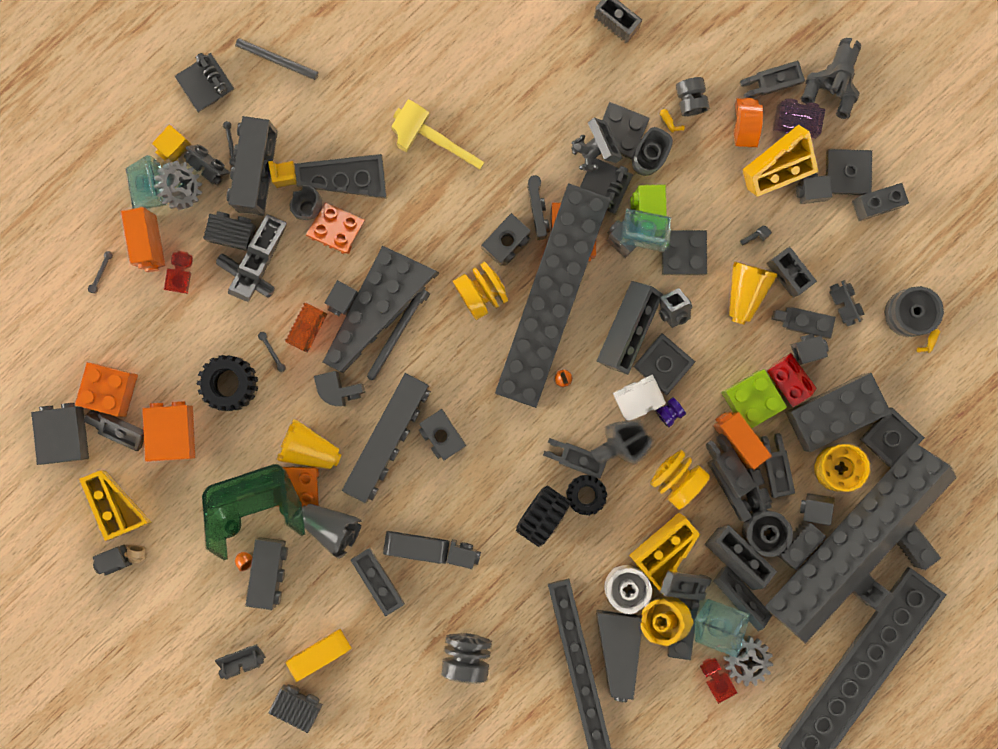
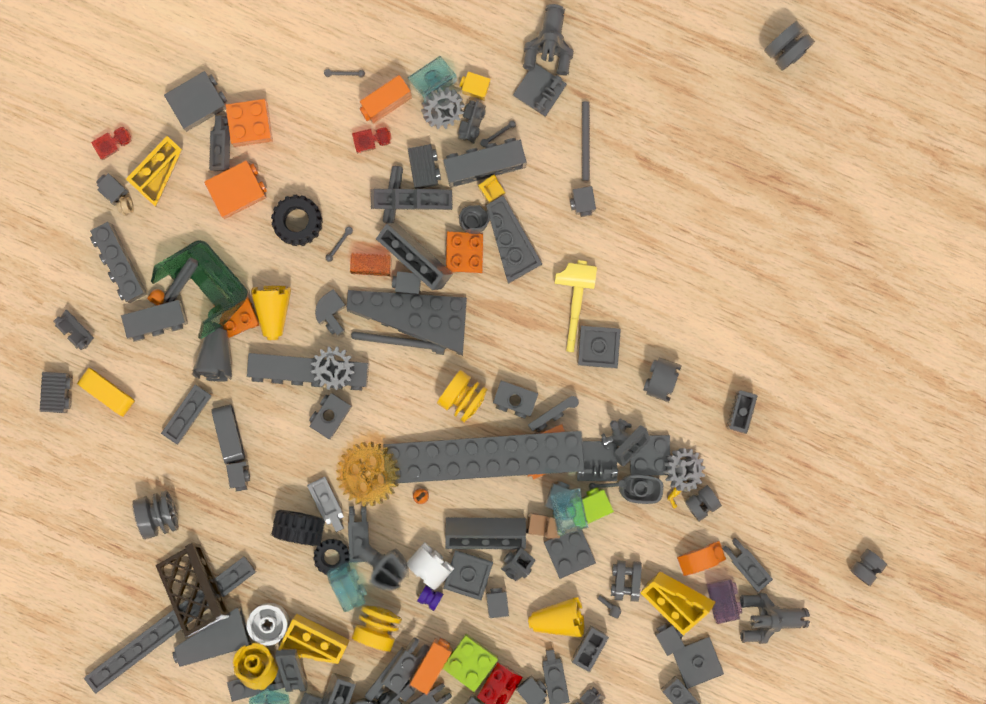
camera: 60 degrees right, 0 degrees up
none -> dark grey brick [90,222,147,303]
none -> clear red plate [91,127,132,160]
none -> dark brown fence [155,543,231,638]
none -> dark grey axle [164,258,198,302]
none -> light grey hinge [307,476,344,532]
none -> light grey gear [311,347,355,390]
none -> clear light blue brick [327,563,367,612]
none -> clear yellow gear [336,442,400,507]
none -> dark grey brick [376,223,453,290]
none -> dark grey brick [487,588,509,618]
none -> dark grey wheel [523,4,574,76]
none -> medium nougat brick [526,513,562,539]
none -> dark grey brick [570,186,596,217]
none -> dark grey plate [578,326,621,369]
none -> dark grey hinge [588,480,627,490]
none -> dark grey brick [611,560,642,602]
none -> dark grey brick [643,357,682,403]
none -> light grey gear [663,448,706,492]

